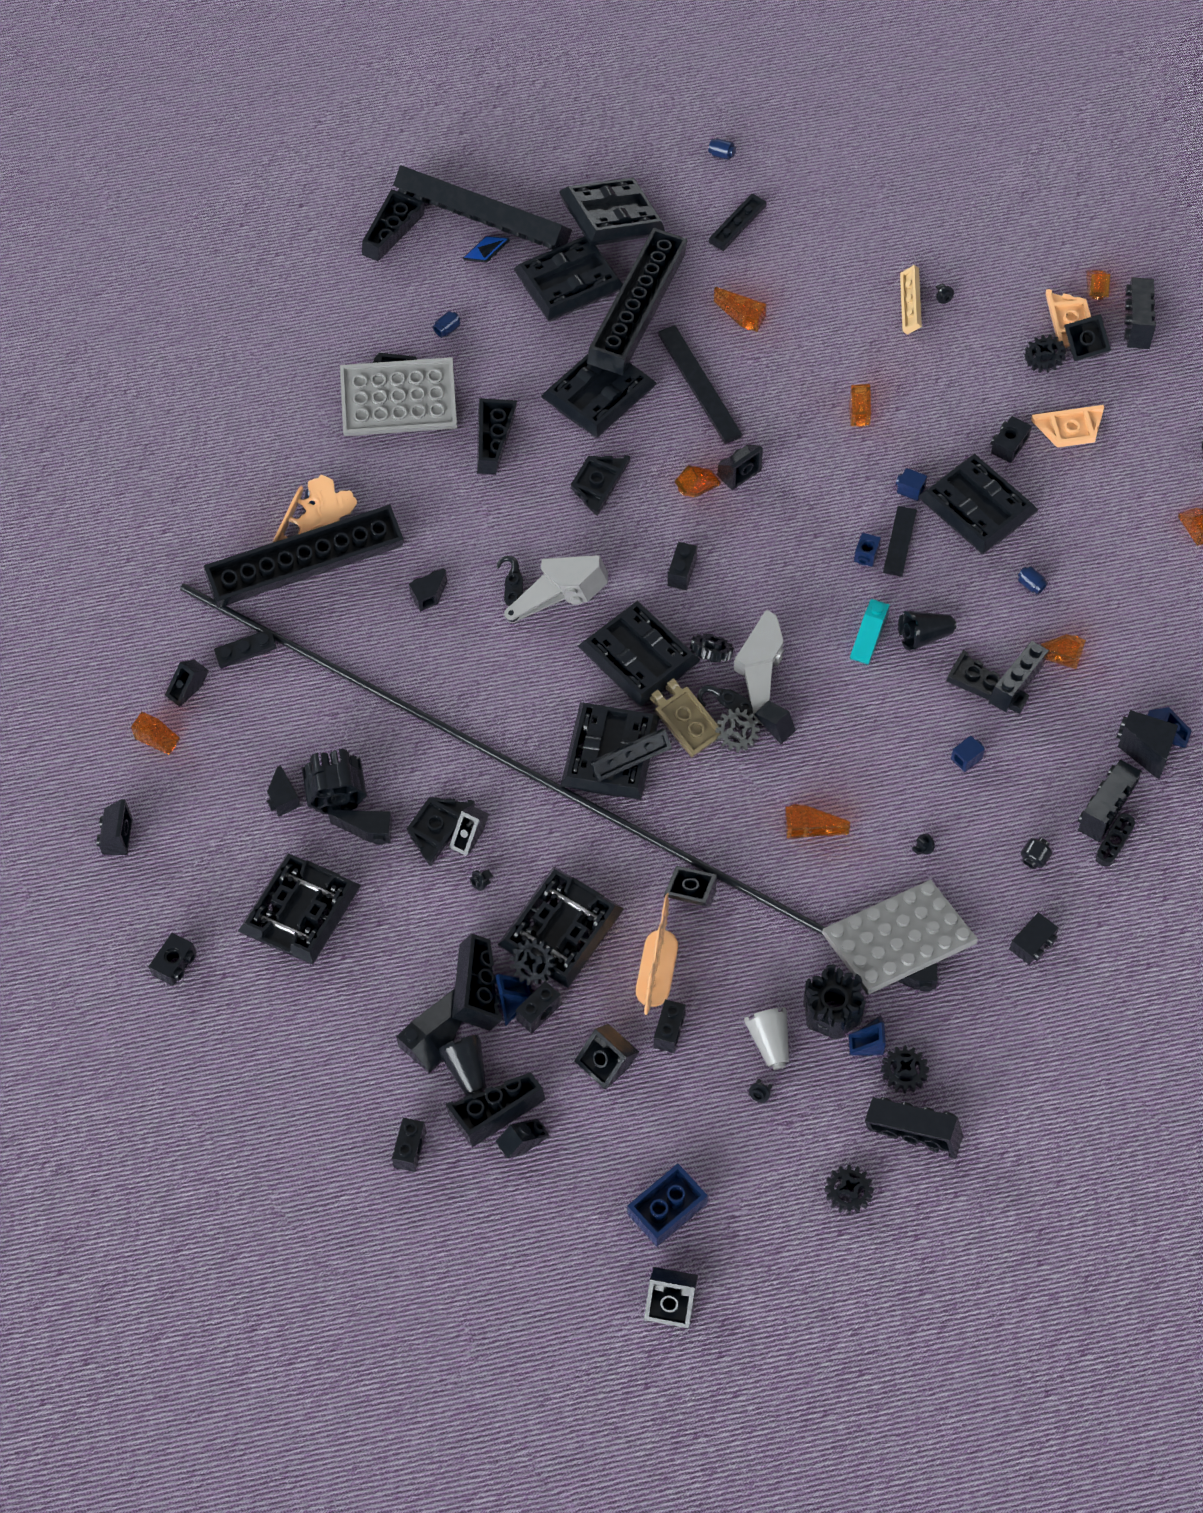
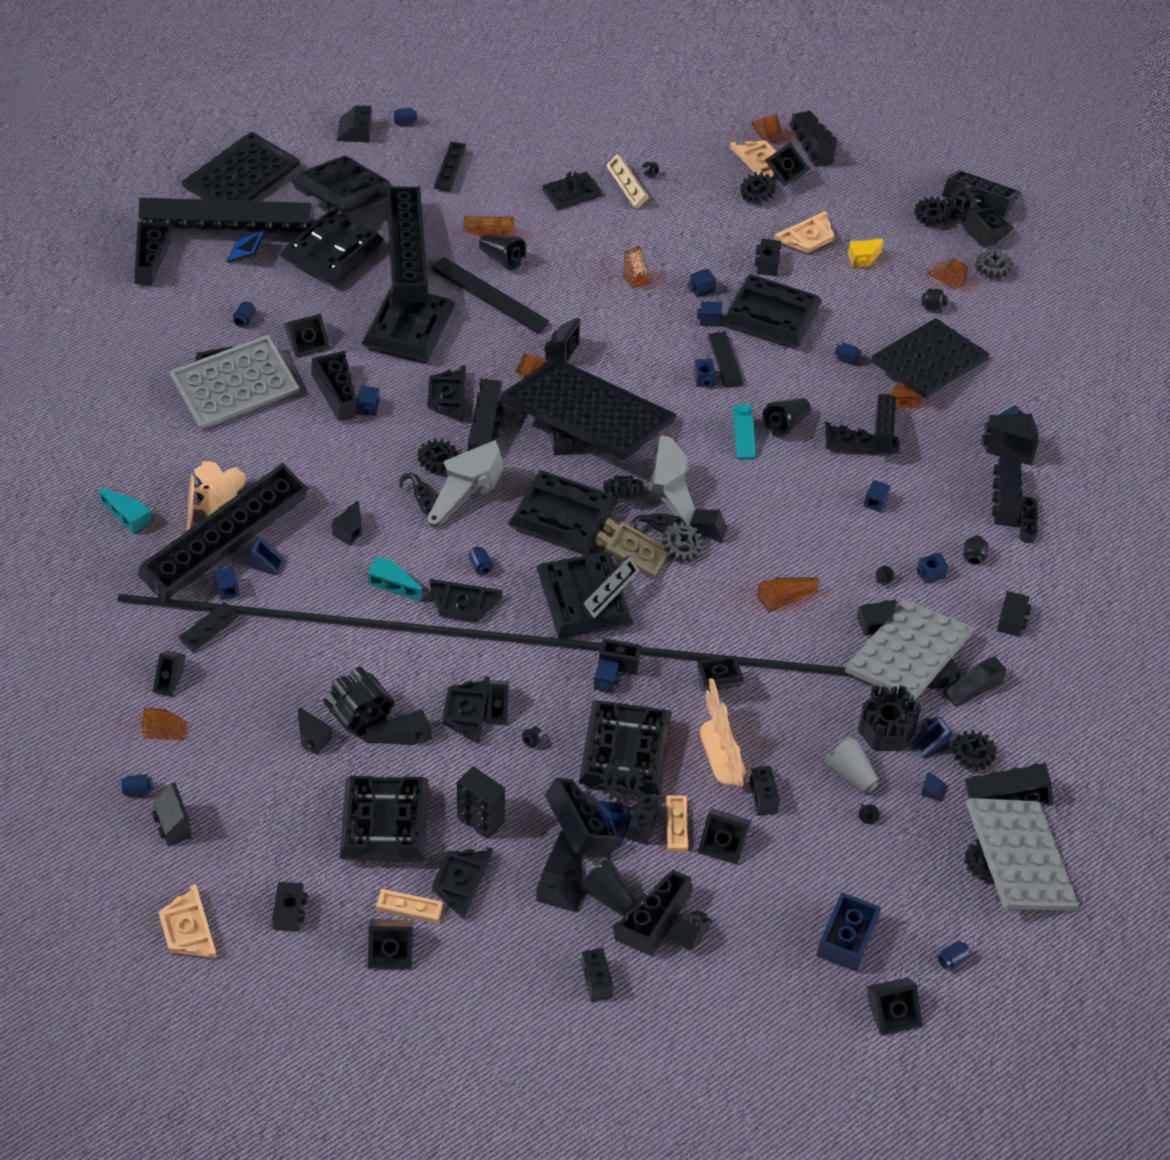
camera: 30 degrees left, 10 degrees down
none -> teal slope [98,488,152,534]
none -> dark blue brick [121,774,153,796]
none -> light nougat wing [159,884,217,958]
none -> black plate [182,131,300,201]
none -> dark blue brick [213,567,240,601]
none -> dark blue slope [249,536,286,576]
none -> black slope [284,314,330,357]
none -> black slope [337,105,373,143]
none -> dark blue brick [357,386,380,416]
none -> teal slope [367,556,422,602]
none -> black slope [368,919,414,969]
none -> light nougat tile [376,889,444,924]
none -> black gear [418,438,457,474]
none -> black wing [429,579,503,622]
none -> black wing [432,847,493,919]
none -> black brick [457,766,505,838]
none -> black wedge [468,378,505,451]
none -> dark blue brick [469,547,493,575]
none -> black cone [479,234,527,270]
none -> black plate [499,357,677,460]
none -> black plate [542,171,602,211]
none -> dark blue brick [594,659,621,693]
none -> black brick [599,638,642,675]
none -> light nougat tile [666,795,688,852]
none -> dark blue brick [688,268,716,297]
none -> yellow slope [848,239,883,268]
none -> black slope [857,599,897,636]
none -> black plate [871,318,990,399]
none -> dark blue brick [917,552,949,584]
none -> dark blue slope [921,772,946,801]
none -> black head [922,289,948,312]
none -> dark blue brick [937,940,971,970]
none -> black slope [944,656,1007,707]
none -> light grey plate [966,798,1079,911]

